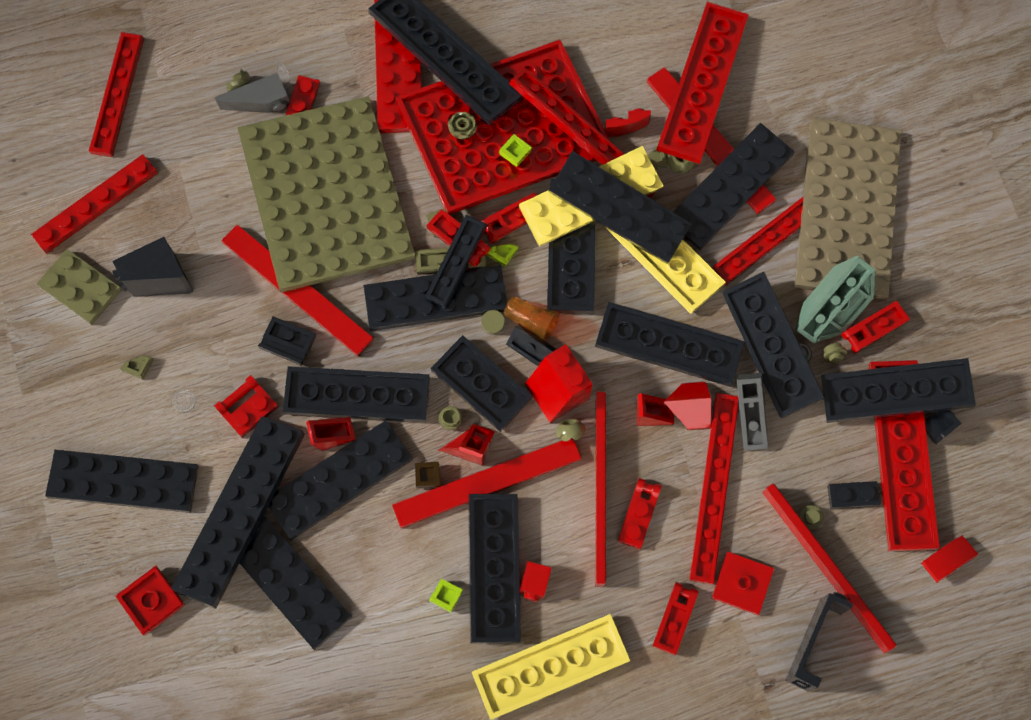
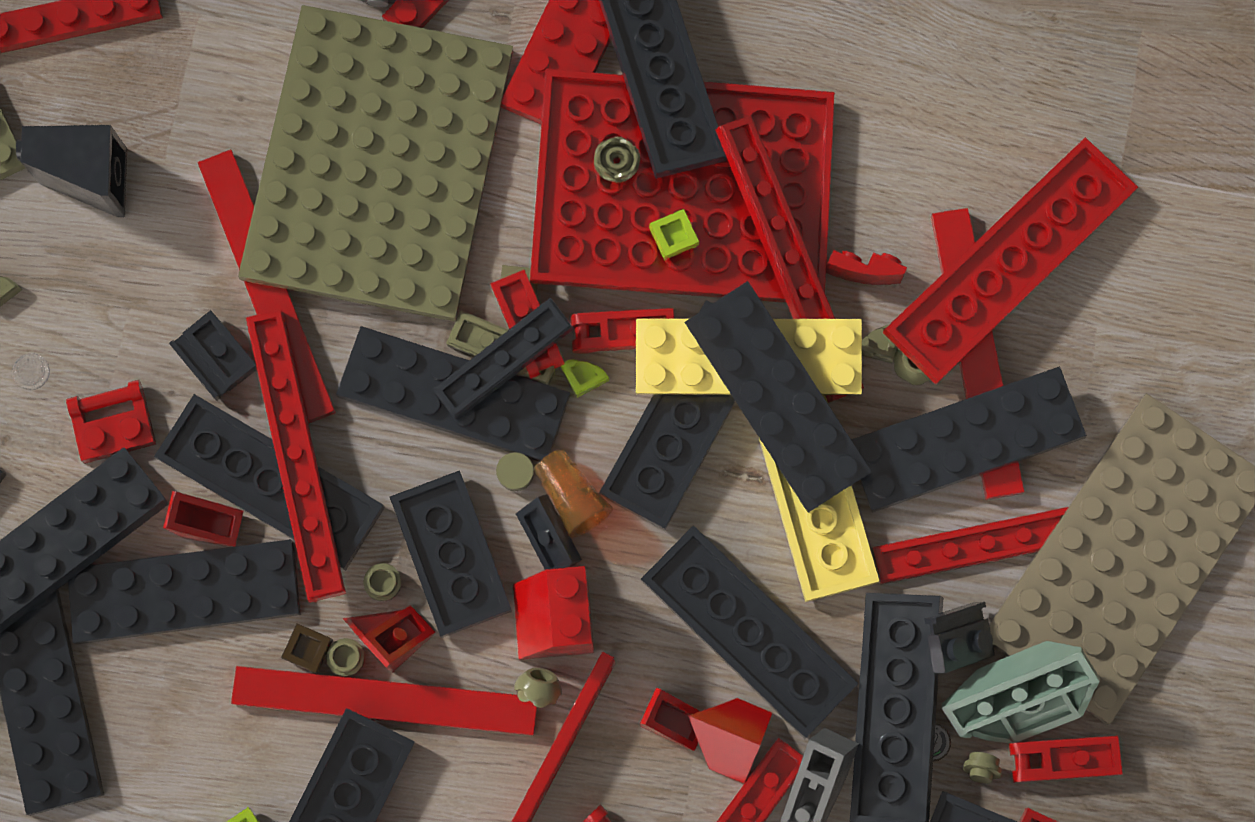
camera: 30 degrees right, 5 degrees up
none -> red tile [246,309,347,603]
none -> olive plate [327,638,365,677]
none -> black plate [924,602,995,673]

